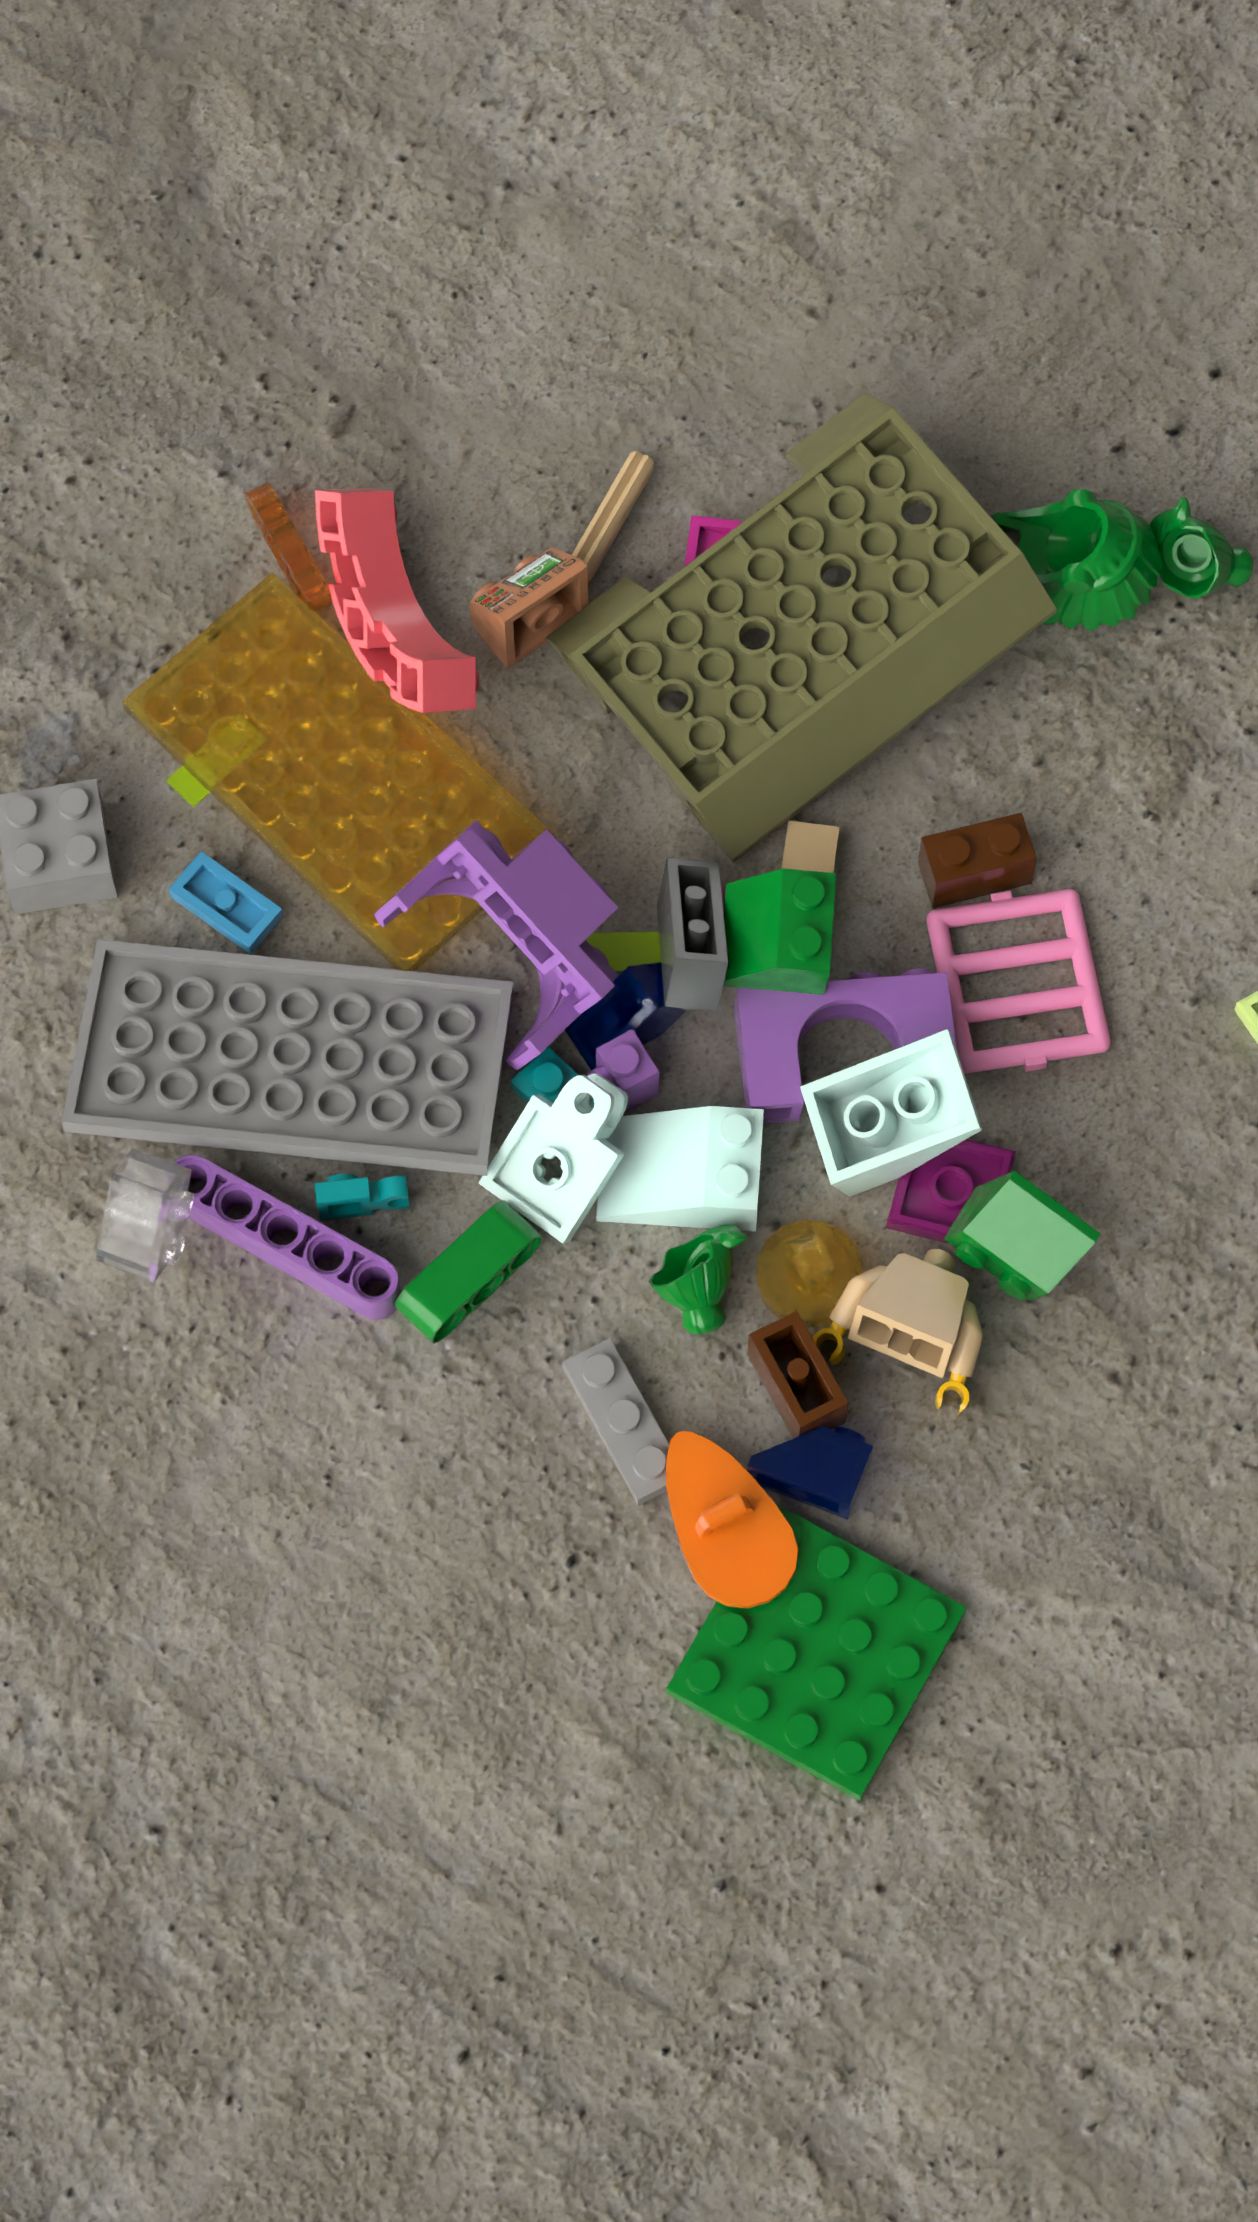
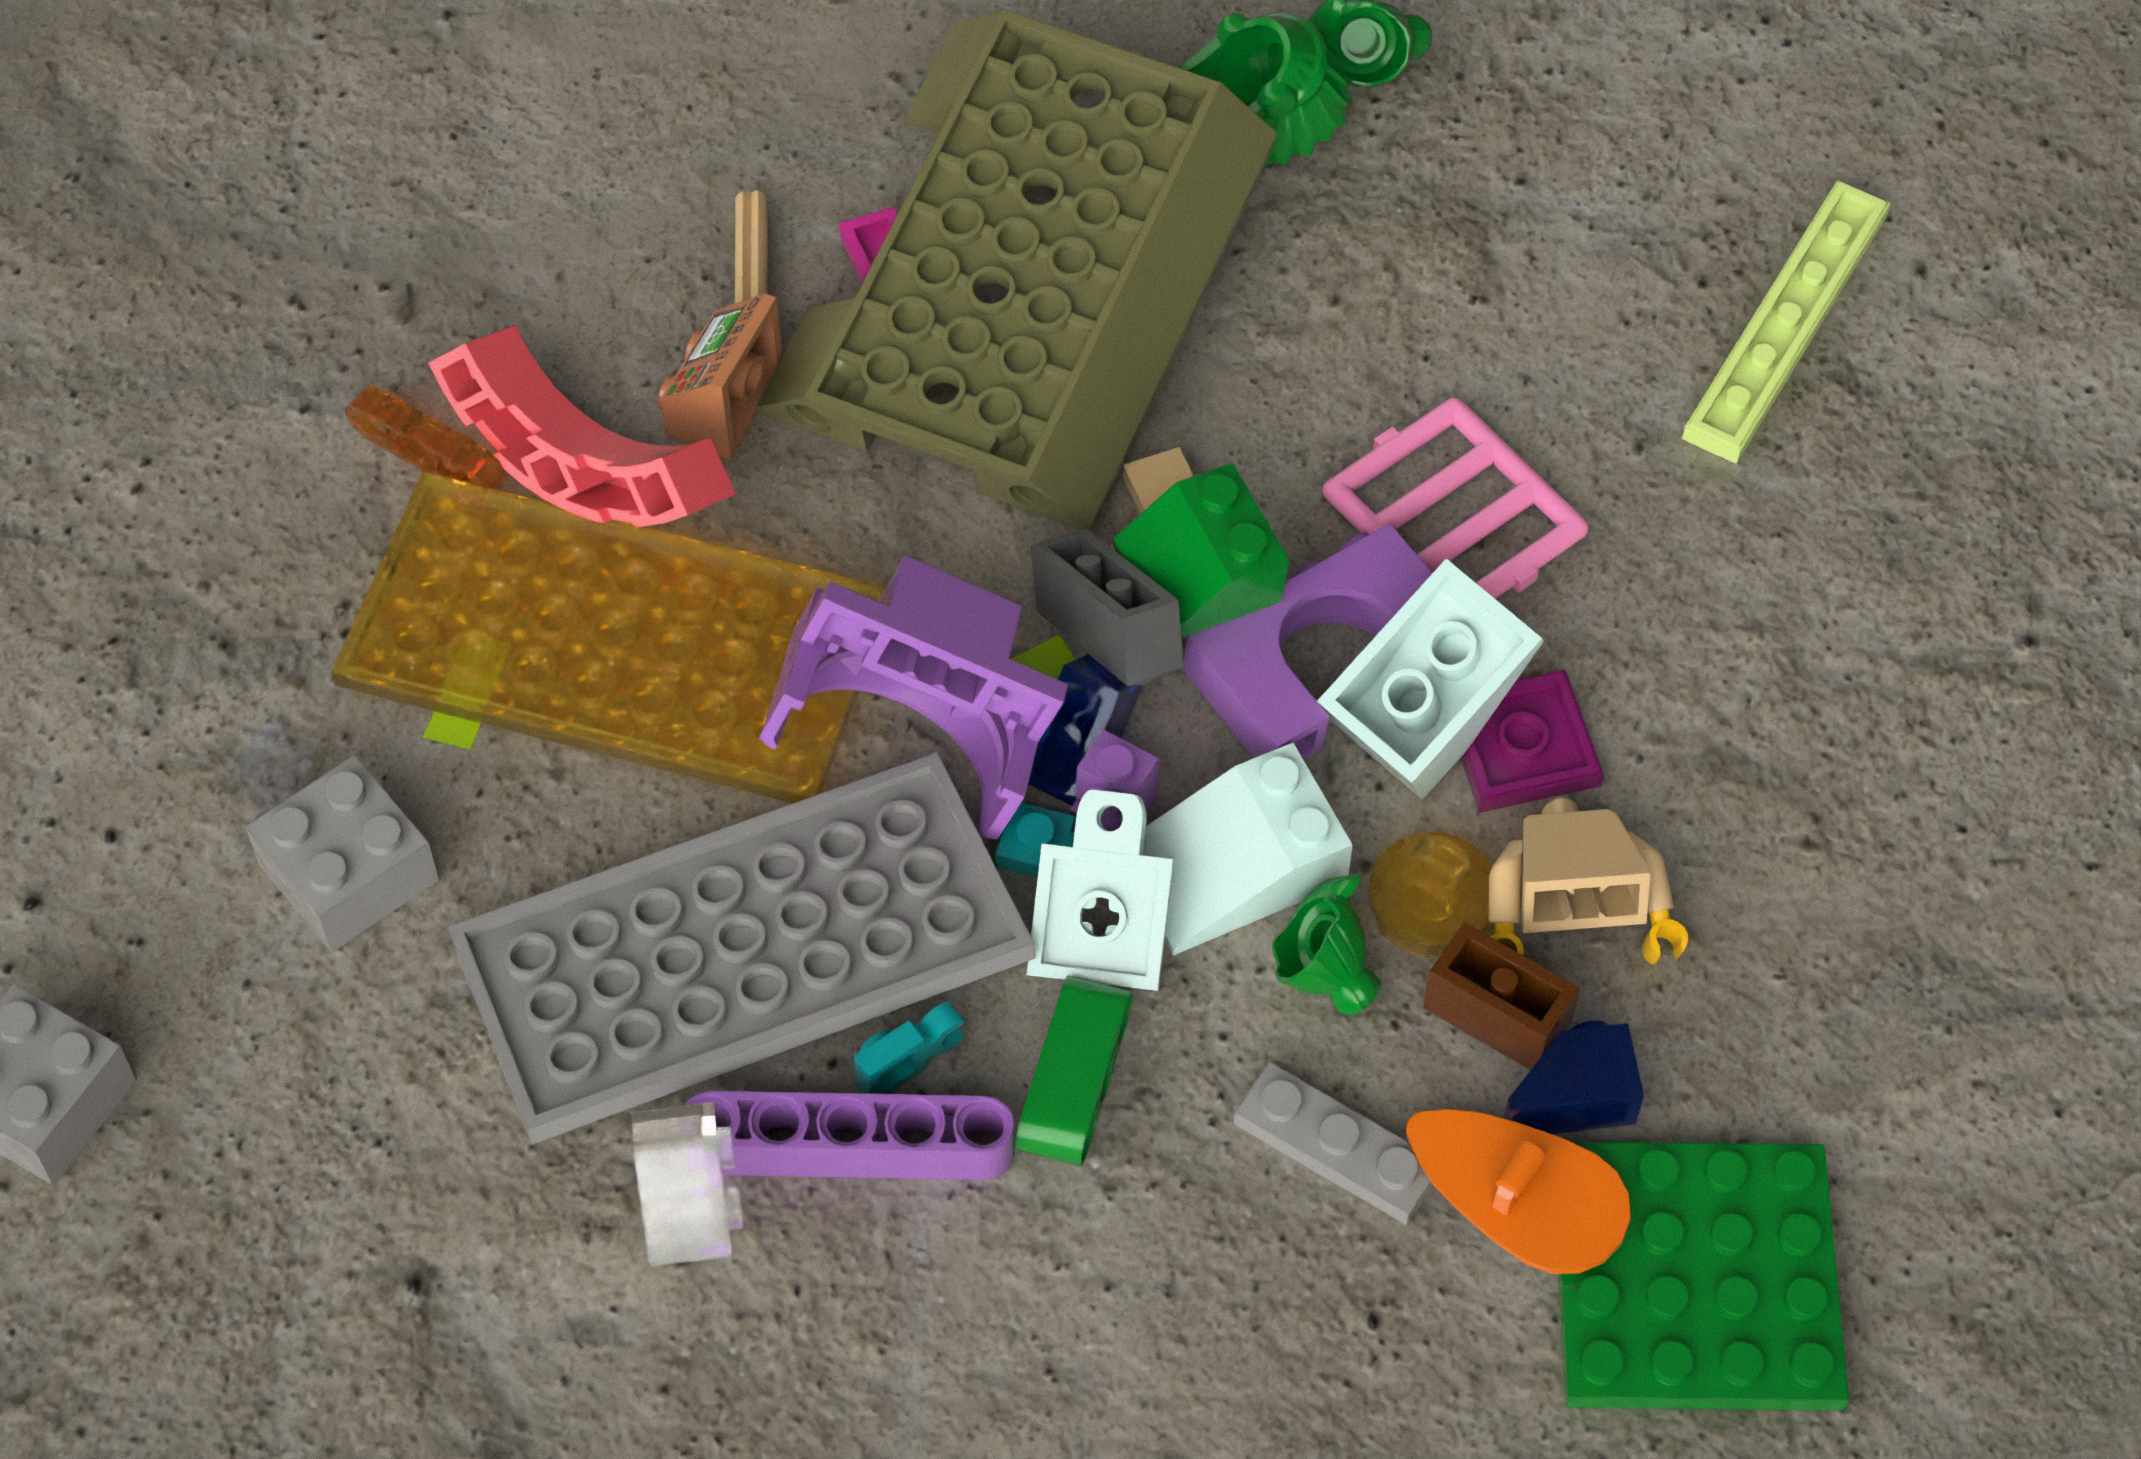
camera: 30 degrees left, 10 degrees down
dark azure plate [168,851,284,955] -> none
reddish brown brick [918,812,1037,909] -> none
slope [944,1171,1101,1301] -> none

